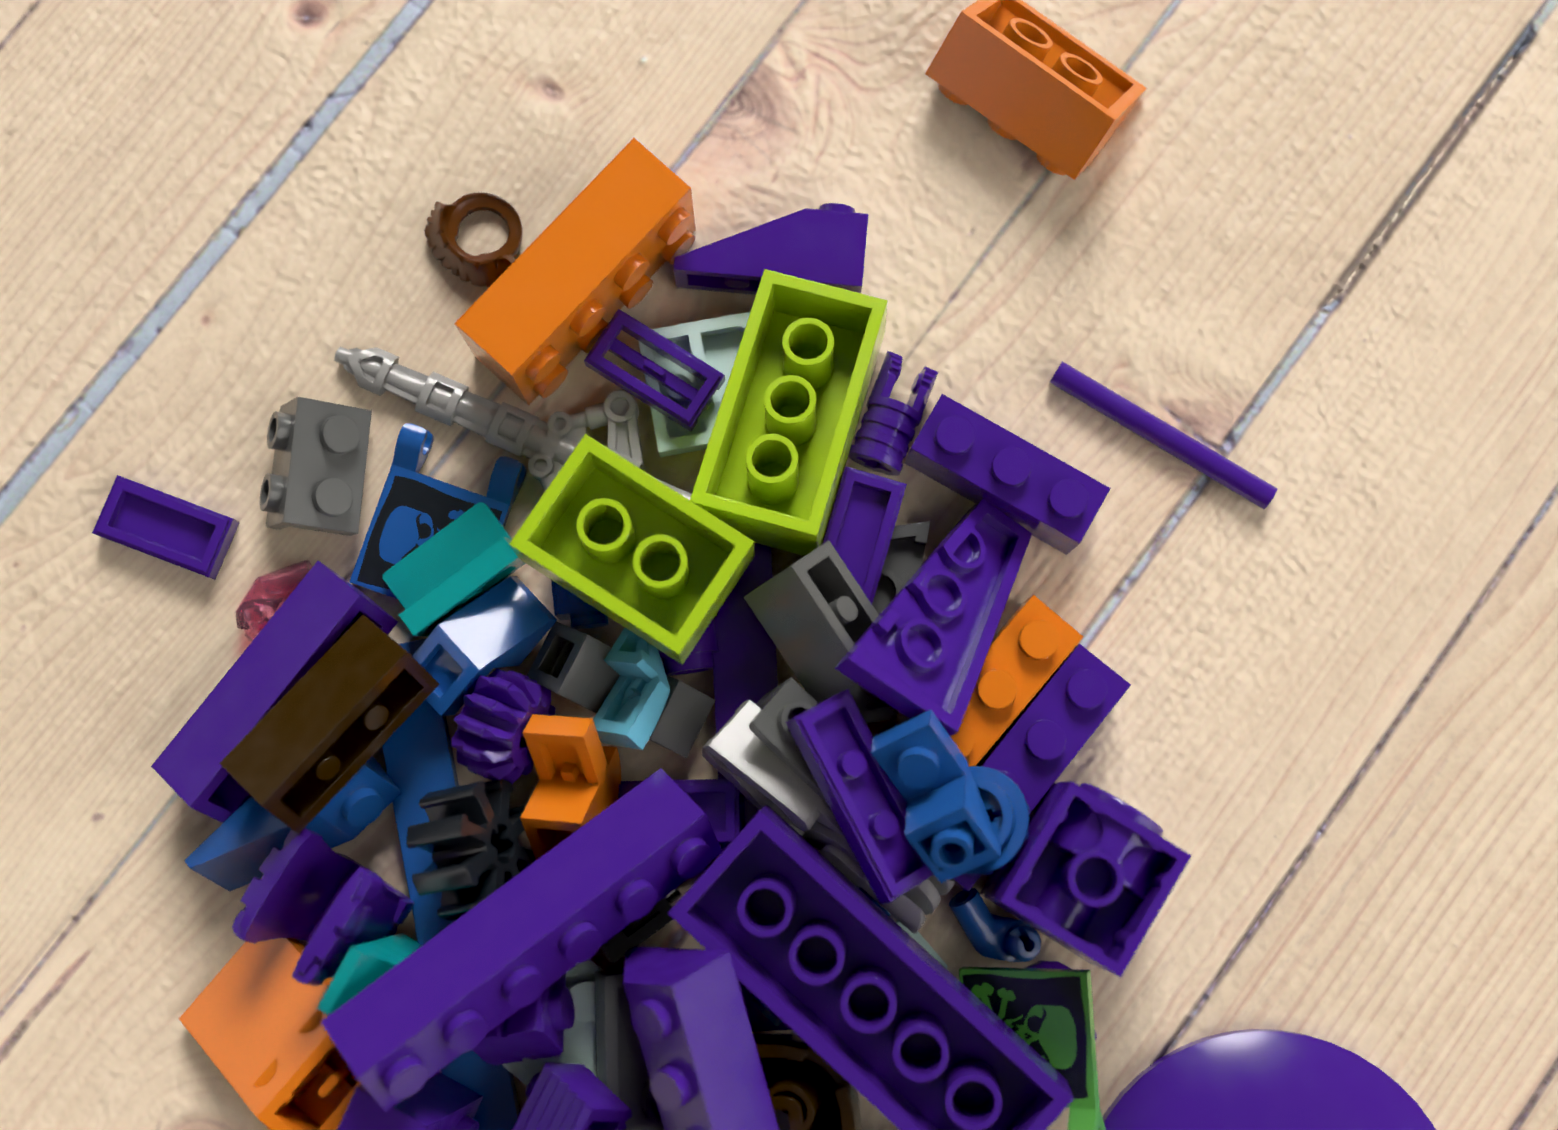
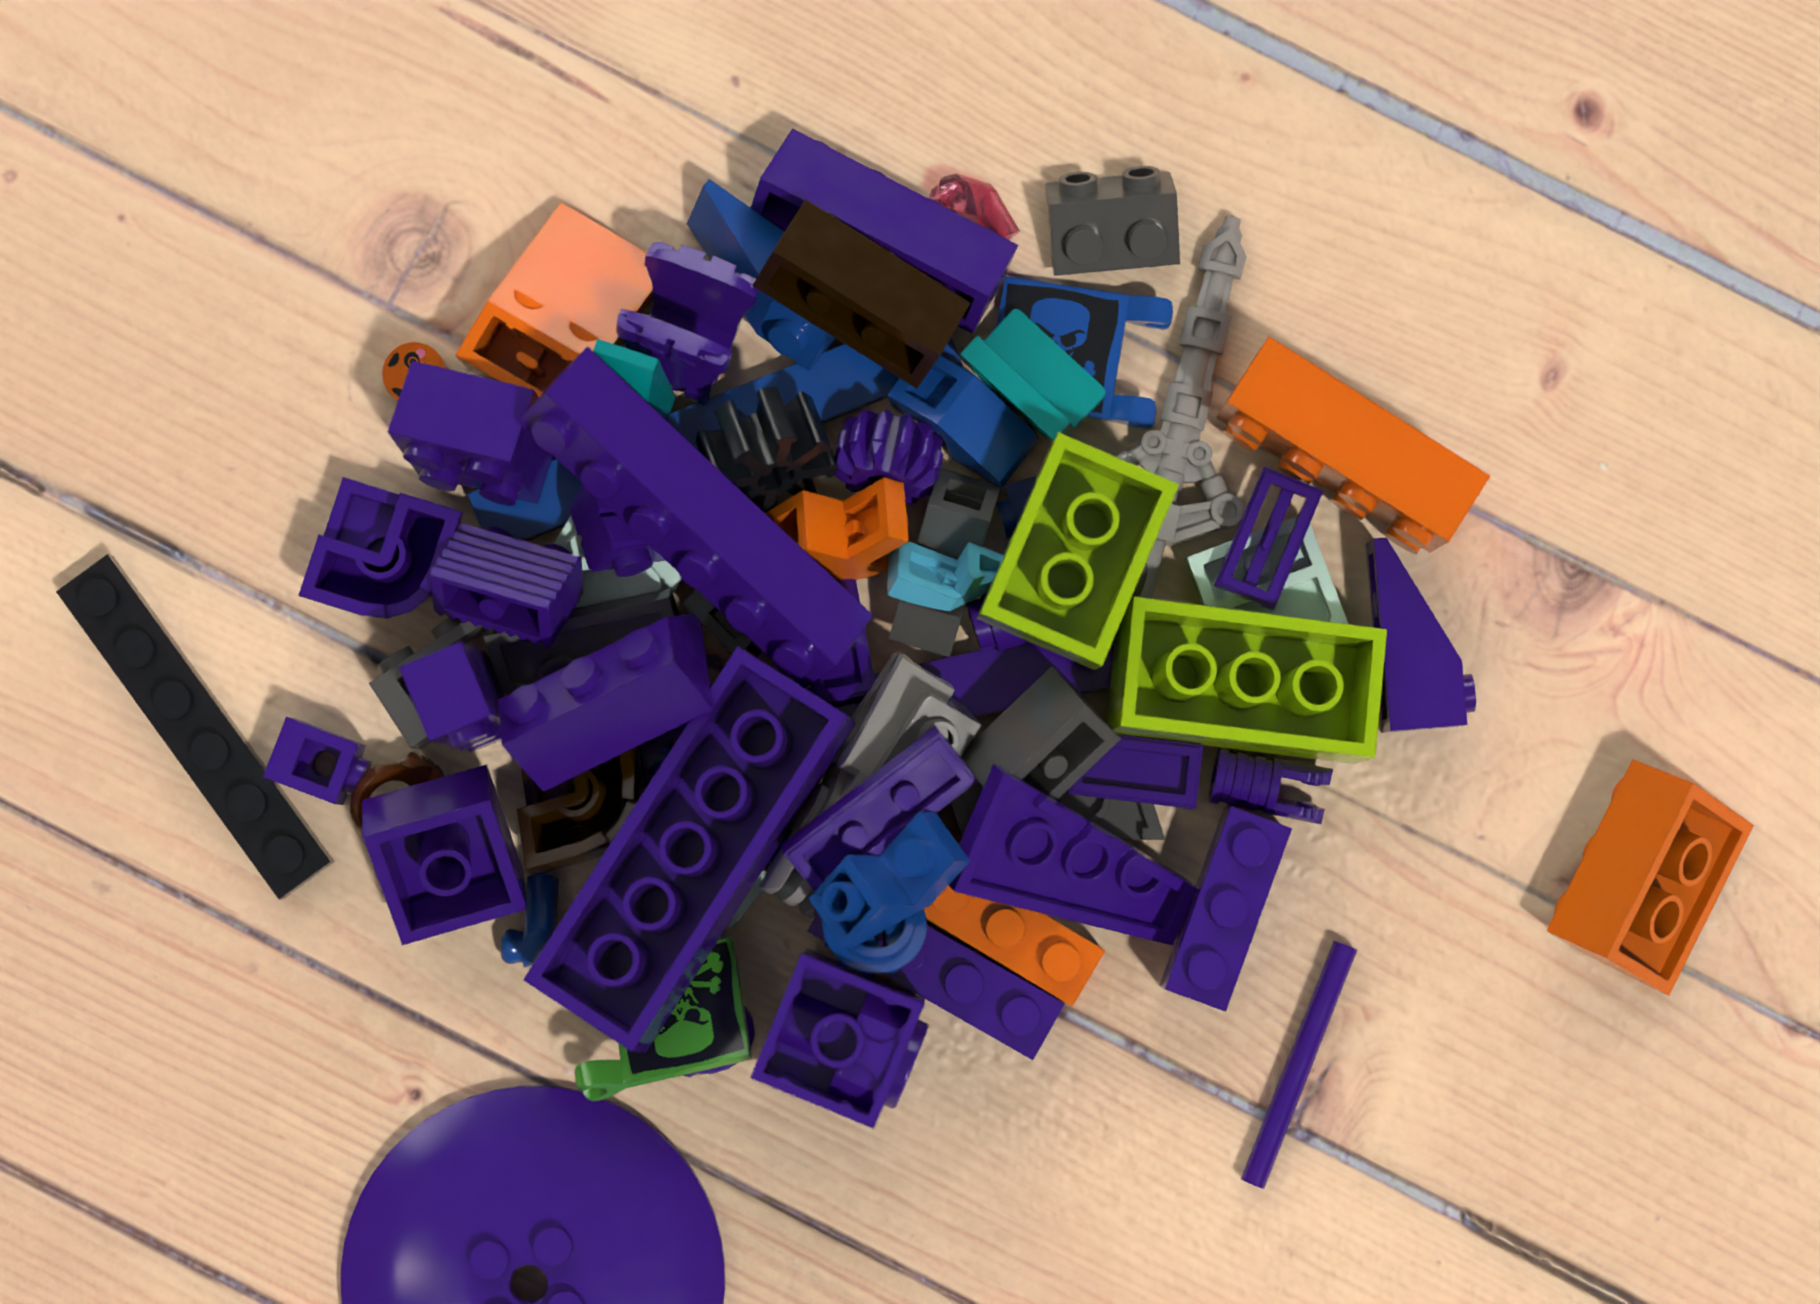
camera: 90 degrees right, 5 degrees up
dark purple tile [92,475,240,580] -> none
reddish brown piece [424,192,522,287] -> none
blue arm [949,888,1042,962] -> none

